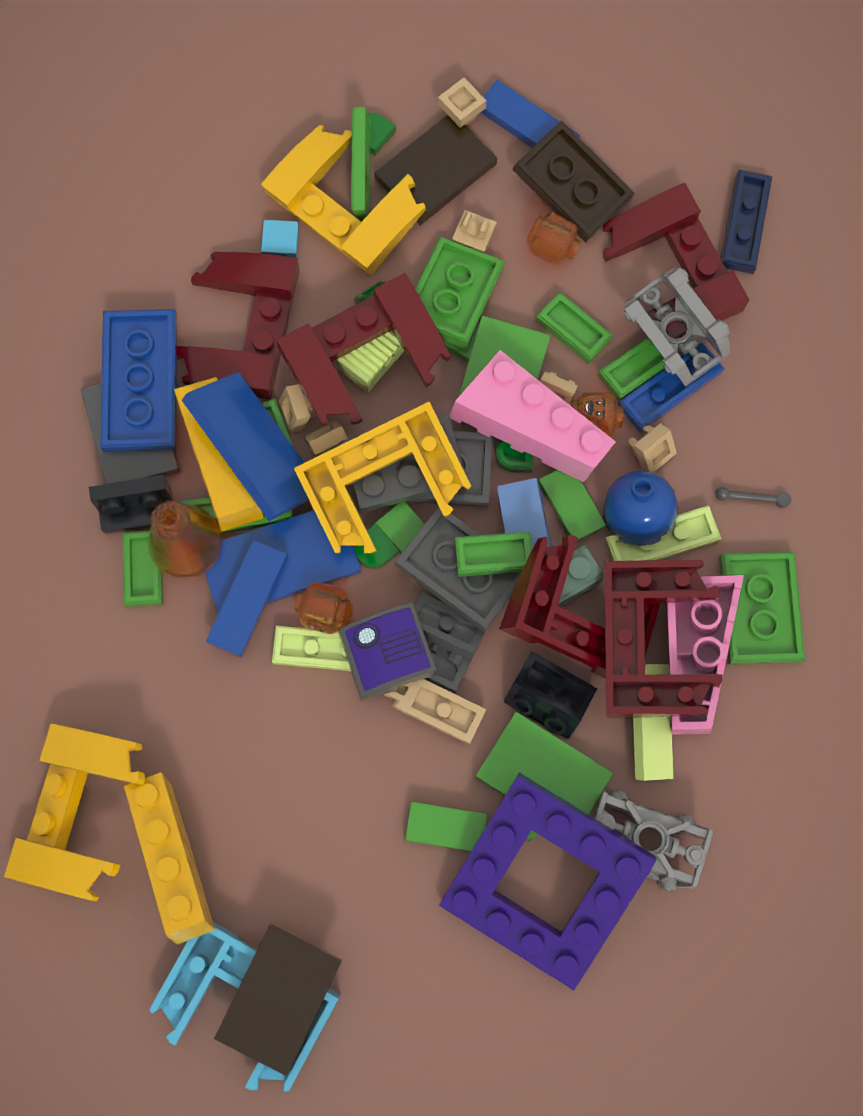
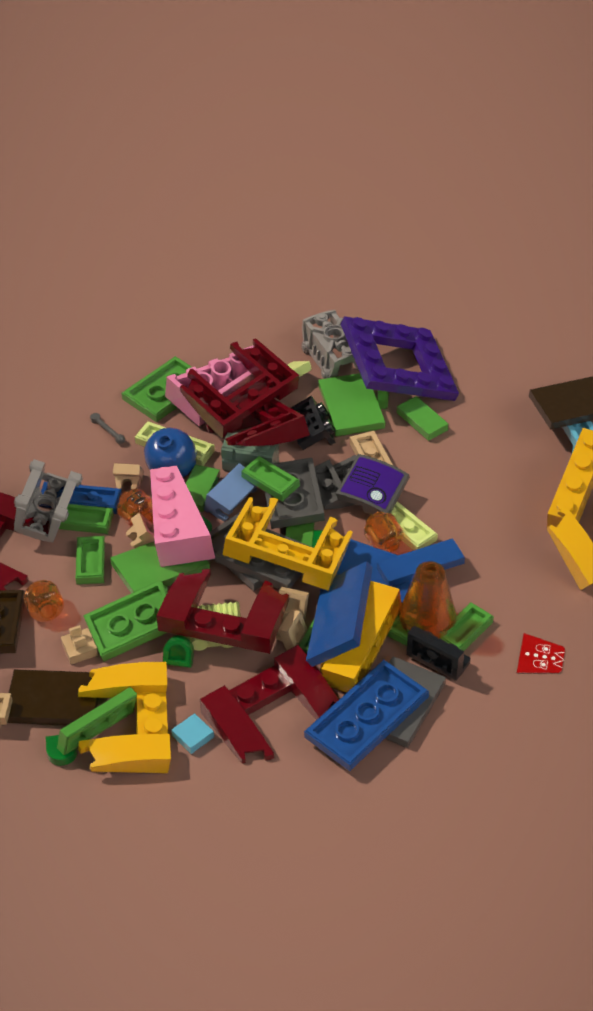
camera: 130 degrees left, 30 degrees down
none -> red sticker [517,633,565,673]

